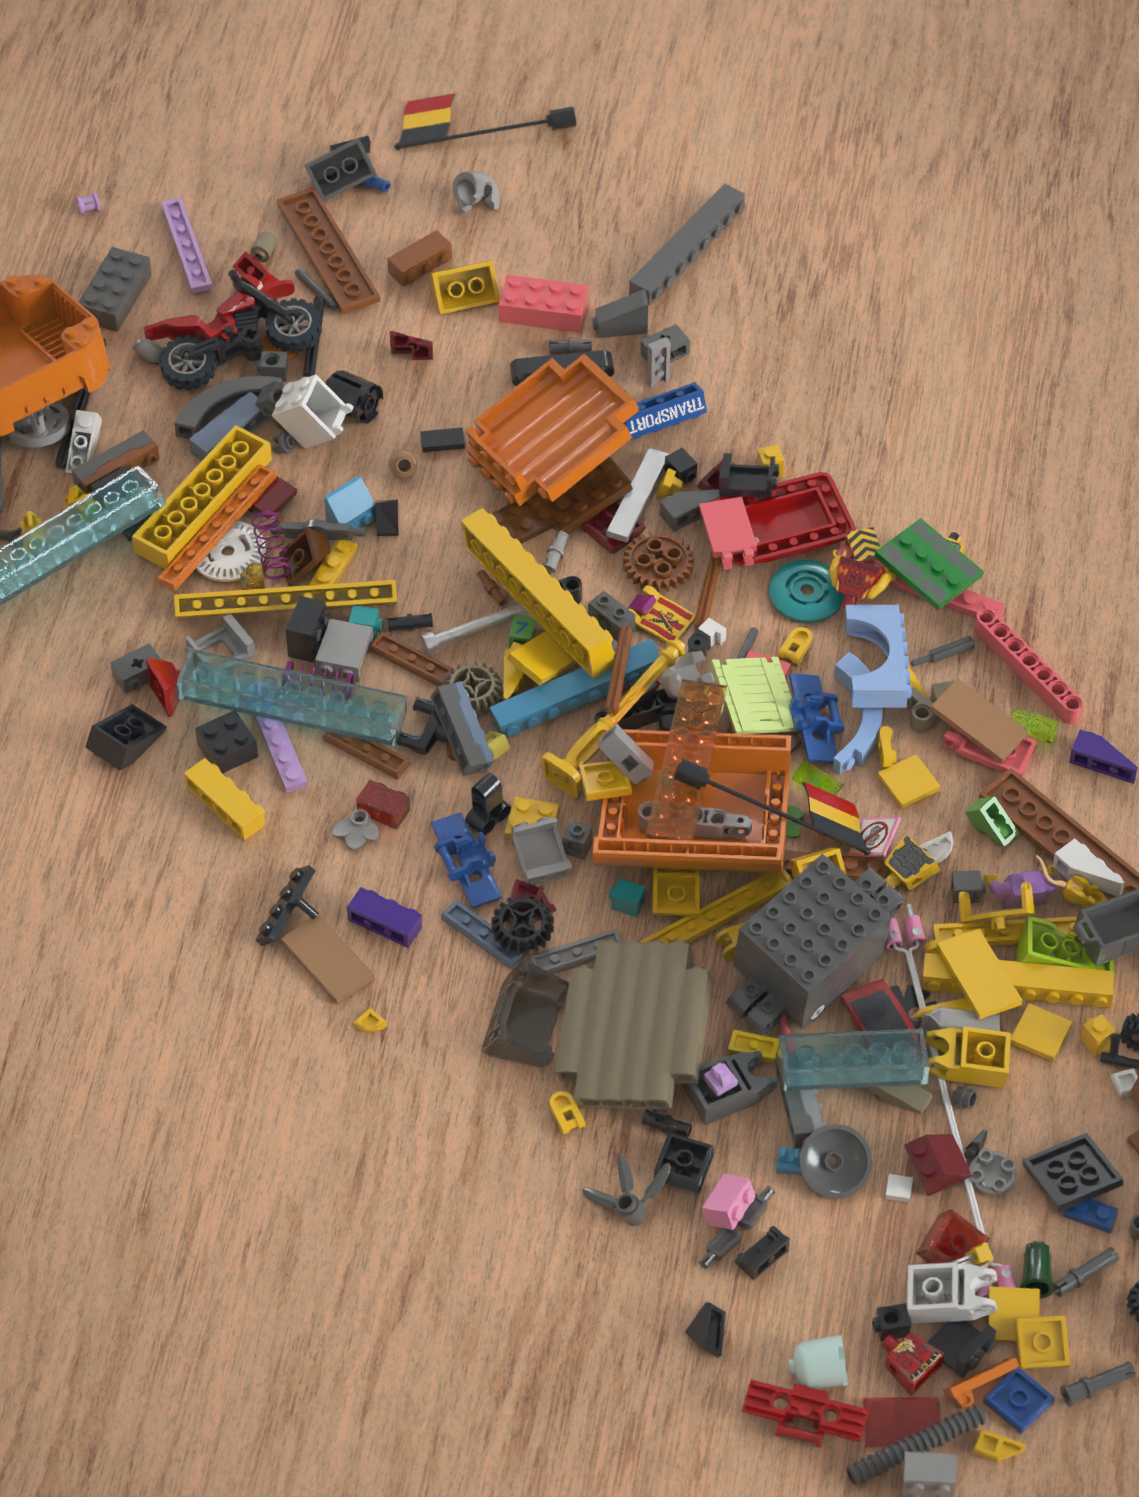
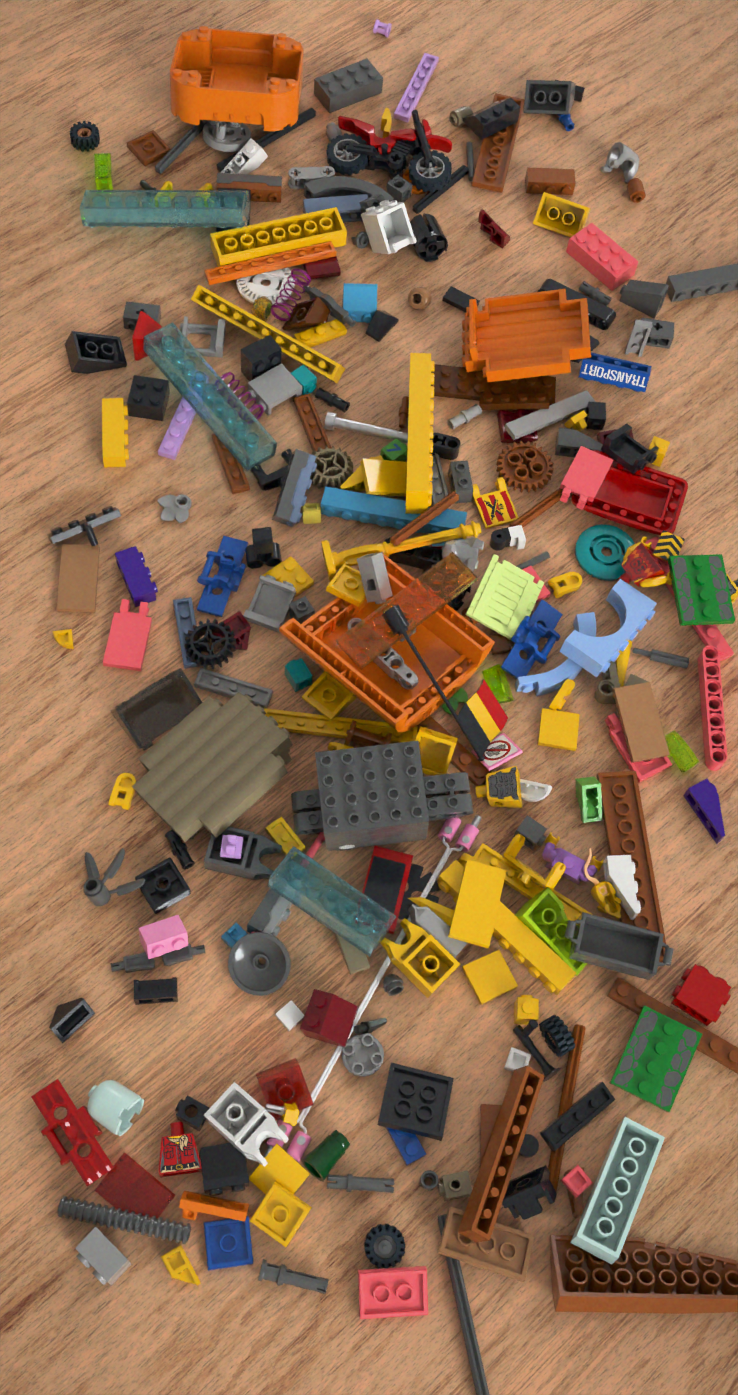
camera: 30 degrees right, 10 degrees up
red brick [232,251,280,291] -> none
clear red brick [356,780,410,830] -> none
flag [395,93,576,151] -> none
magenta tile [628,595,657,615] -> none
none -> coral tile [103,599,152,671]
none -> light grey piece [288,166,335,190]
none -> dark orange hose [344,720,392,746]
none -> yellow slope [381,108,392,138]
none -> black slope [462,98,521,140]
none -> dark orange brick [627,178,646,203]

